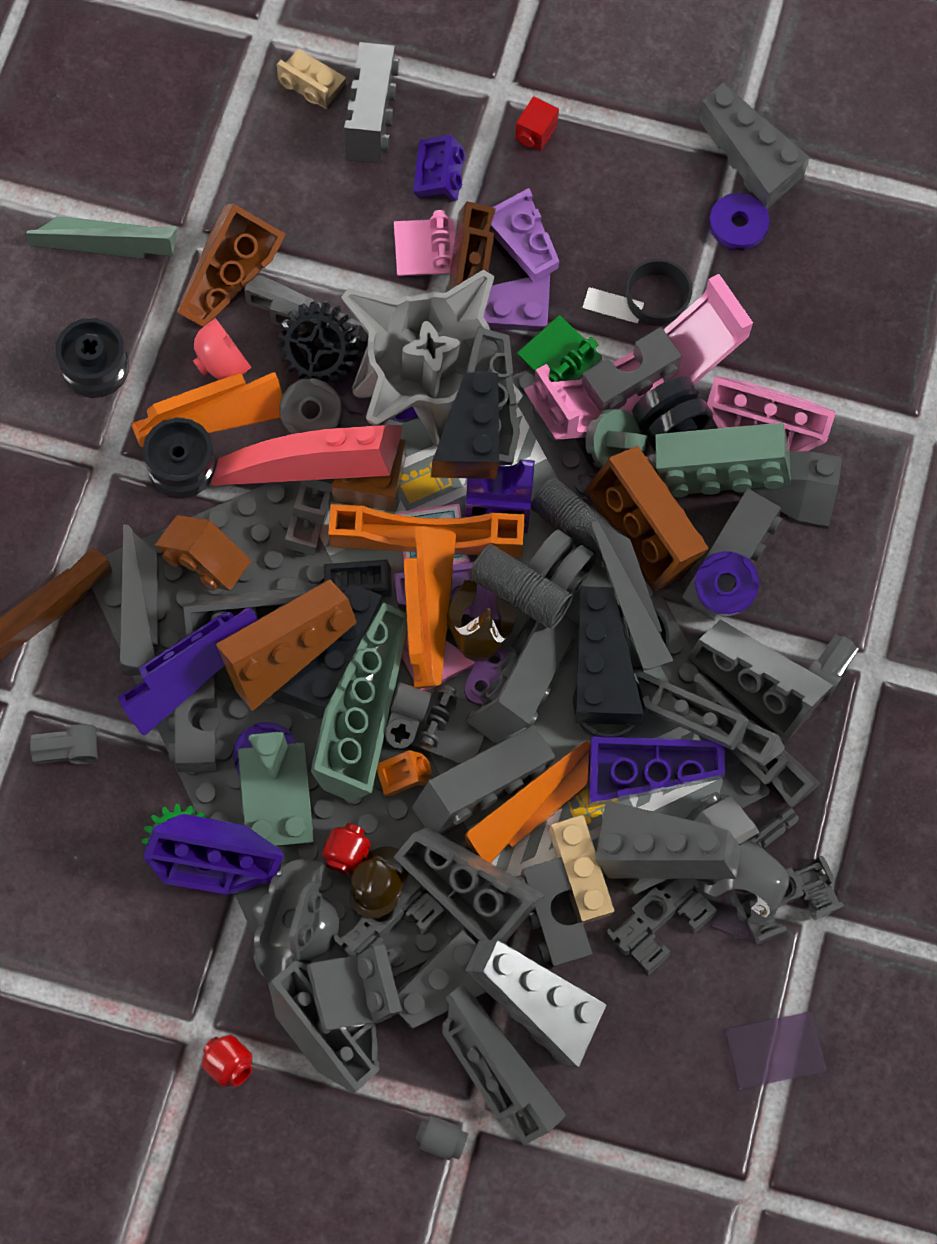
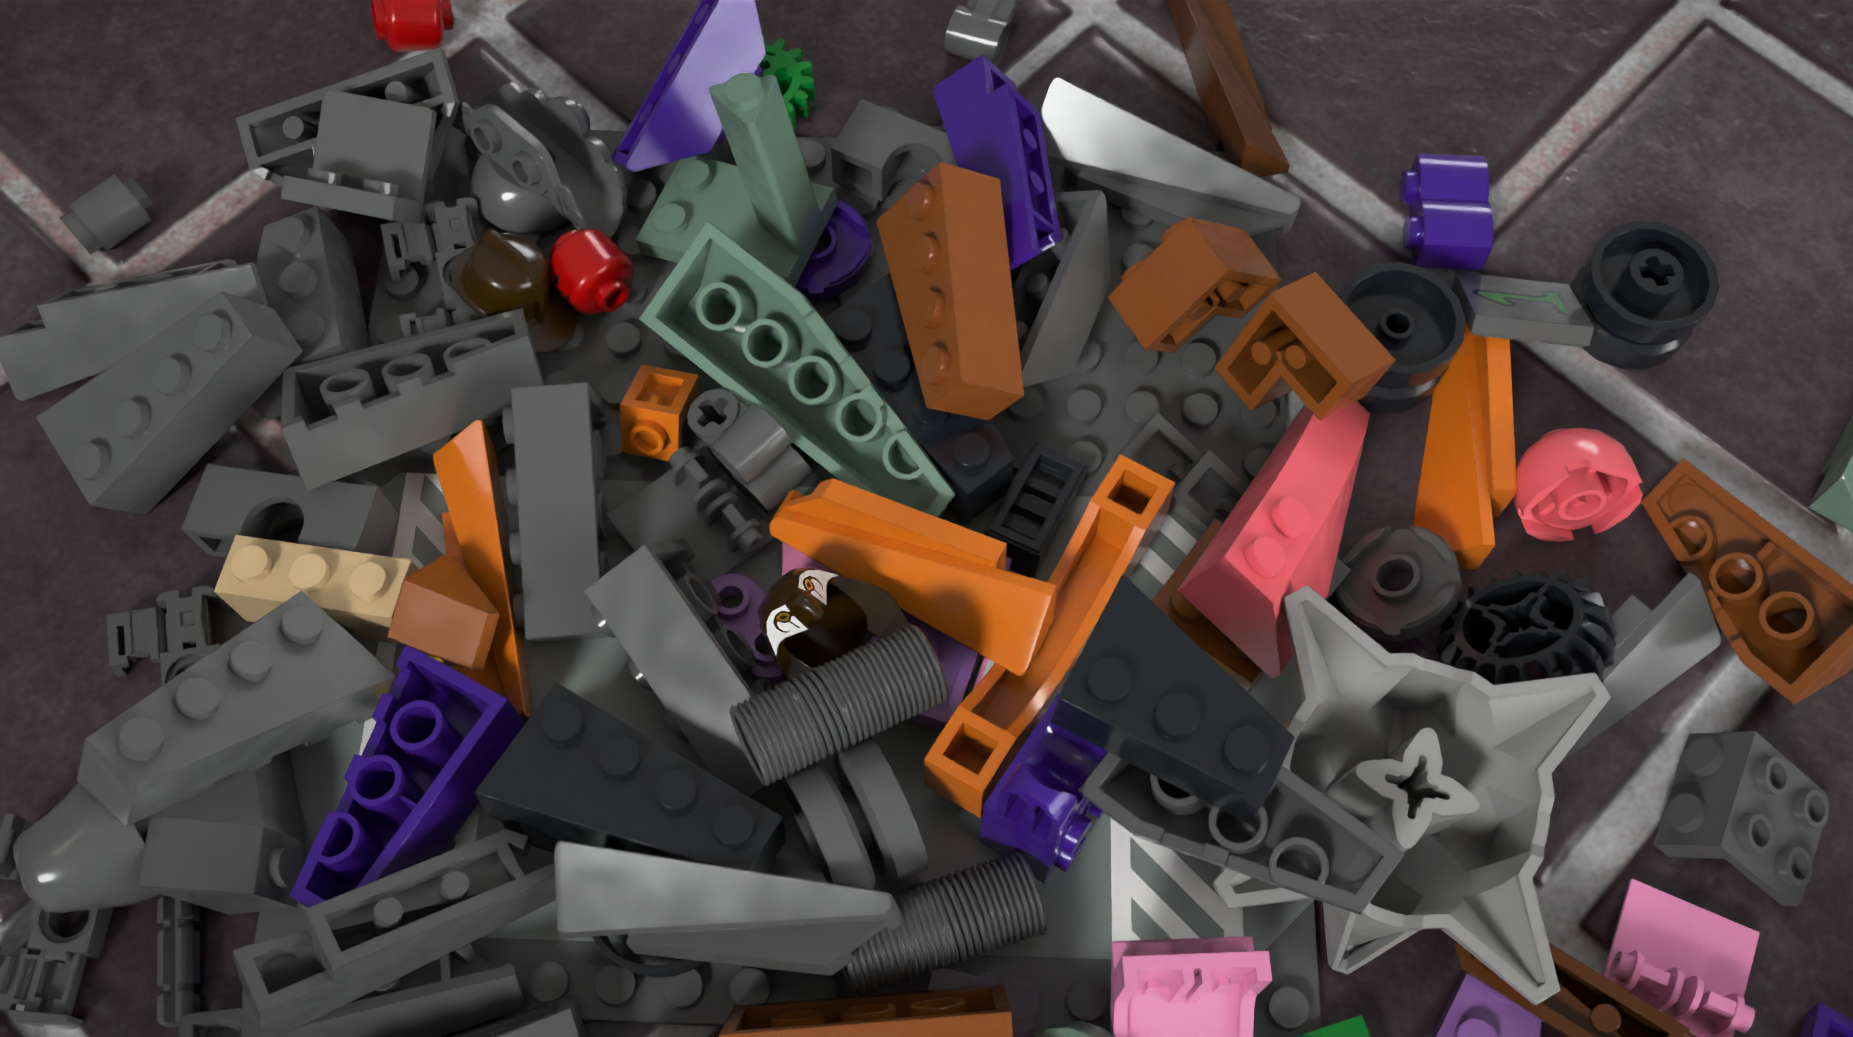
camera: 120 degrees right, 5 degrees down
none -> dark orange slope [387,555,500,672]
none -> dark orange brick [1214,272,1396,421]
none -> dark purple brick [1399,153,1493,270]
none -> dark grey tile [1451,272,1595,347]
none -> dark grey bracket [1653,731,1829,907]

